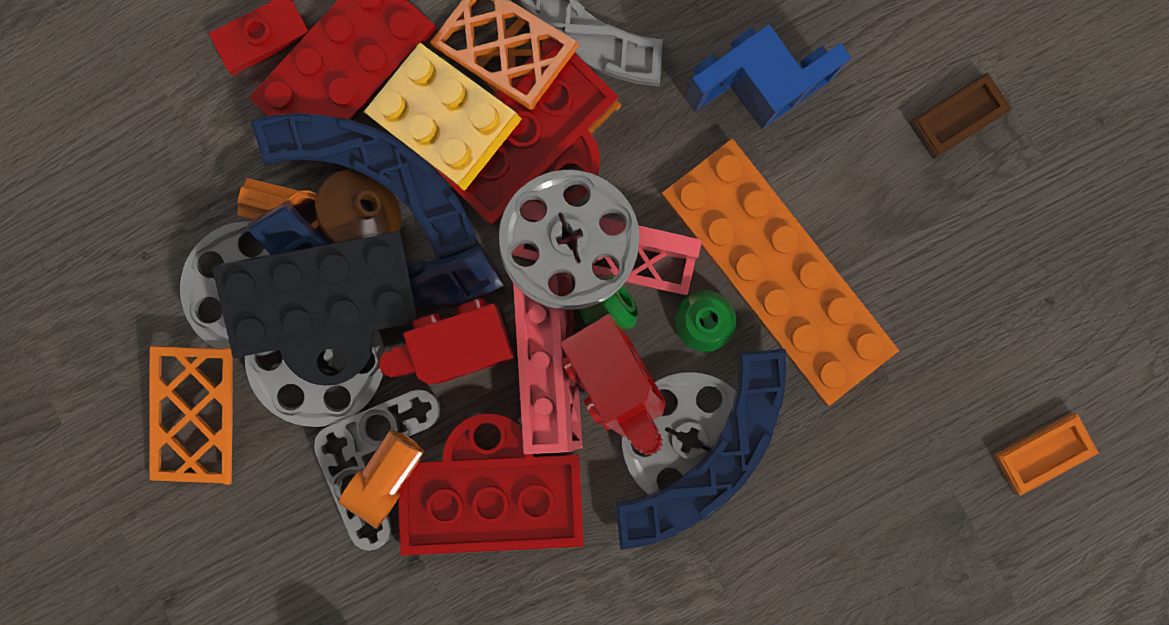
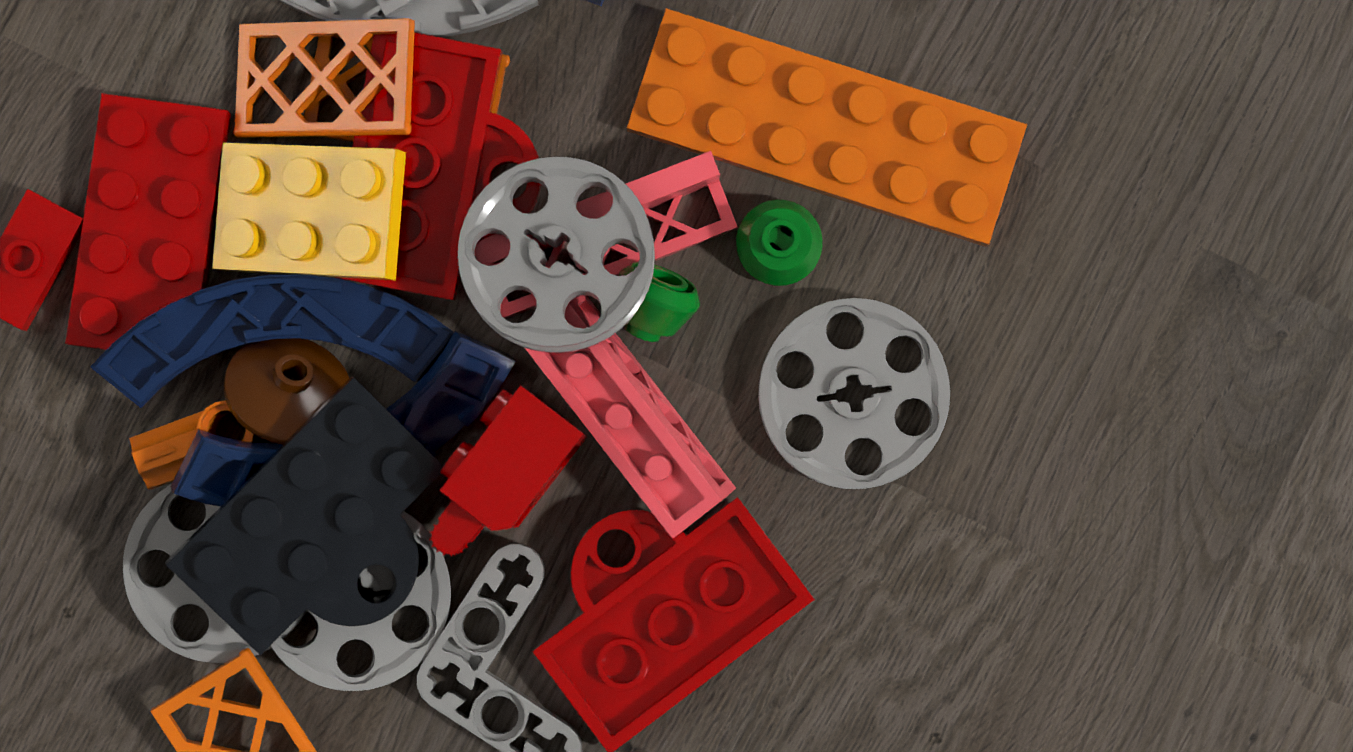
camera: 30 degrees left, 0 degrees up
orange piece [338,429,425,529] -> none
red hinge [560,314,666,456] -> none
dark blue tile [615,349,786,550] -> none
orange tile [994,413,1099,496] -> none

